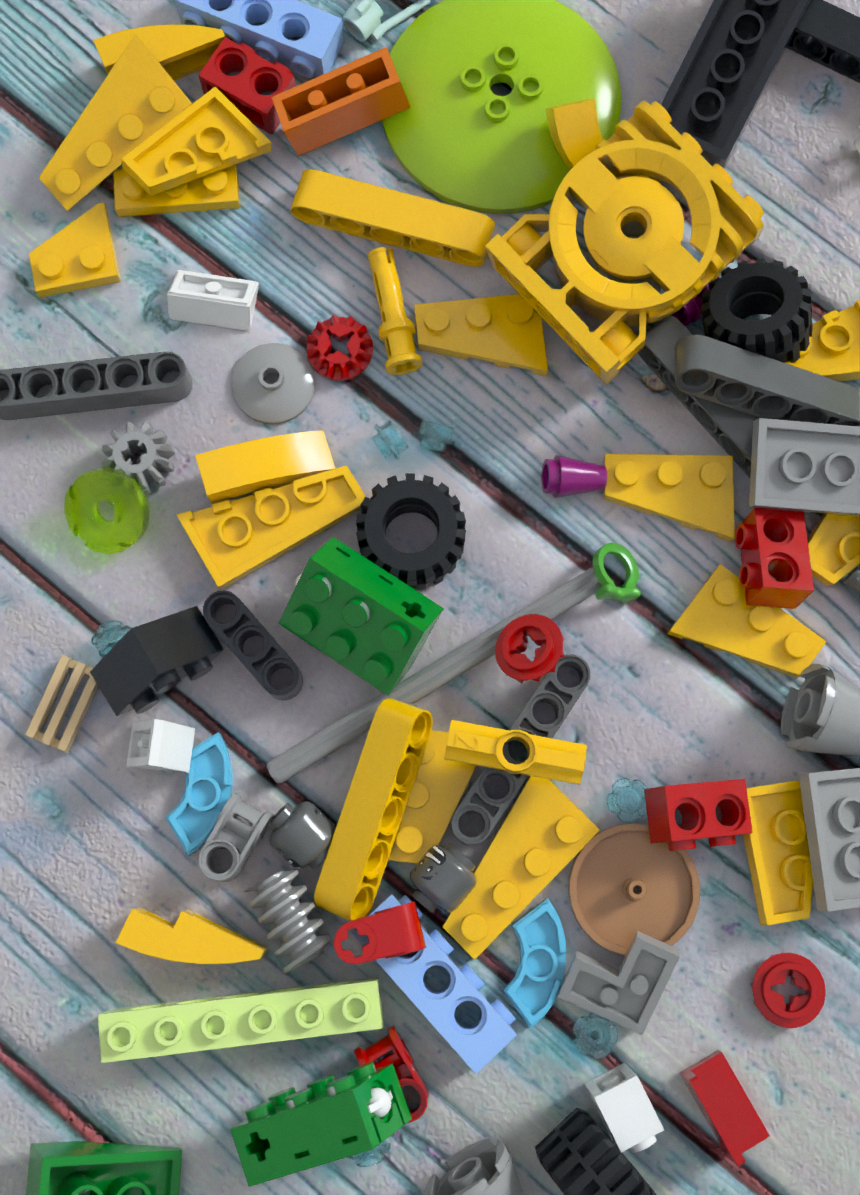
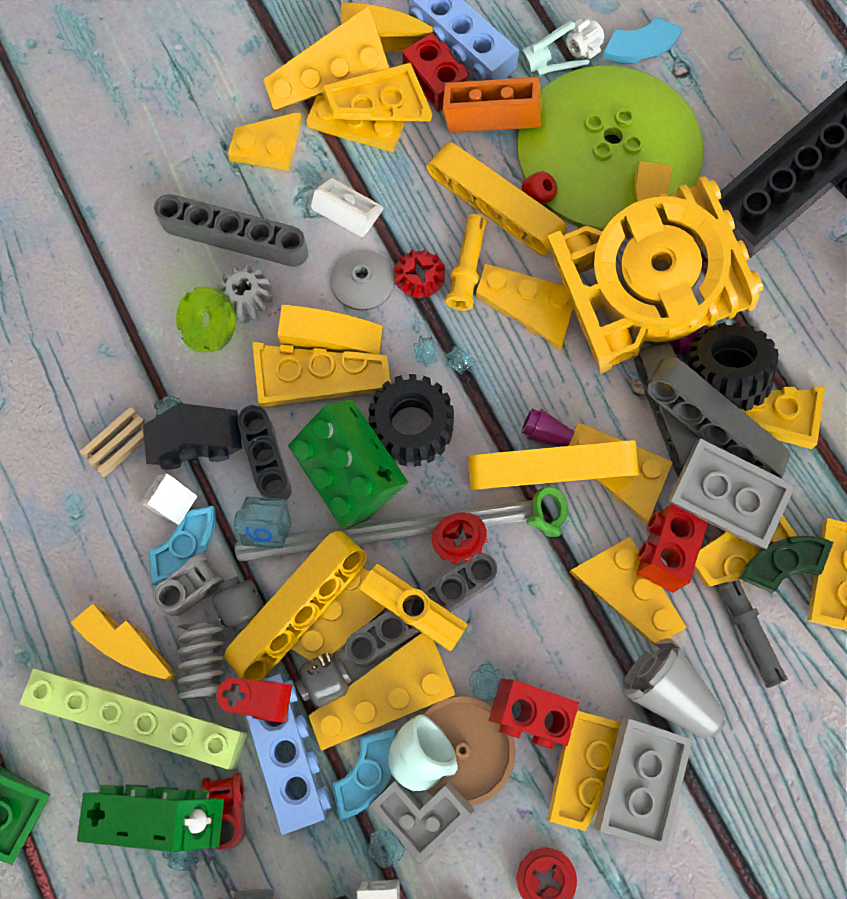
camera: 25 degrees right, 5 degrees down
none -> clear light blue brick [234,497,292,548]
none -> light aqua piece [388,714,458,791]
none -> yellow beam [467,440,639,490]
none -> red piece [521,171,557,205]

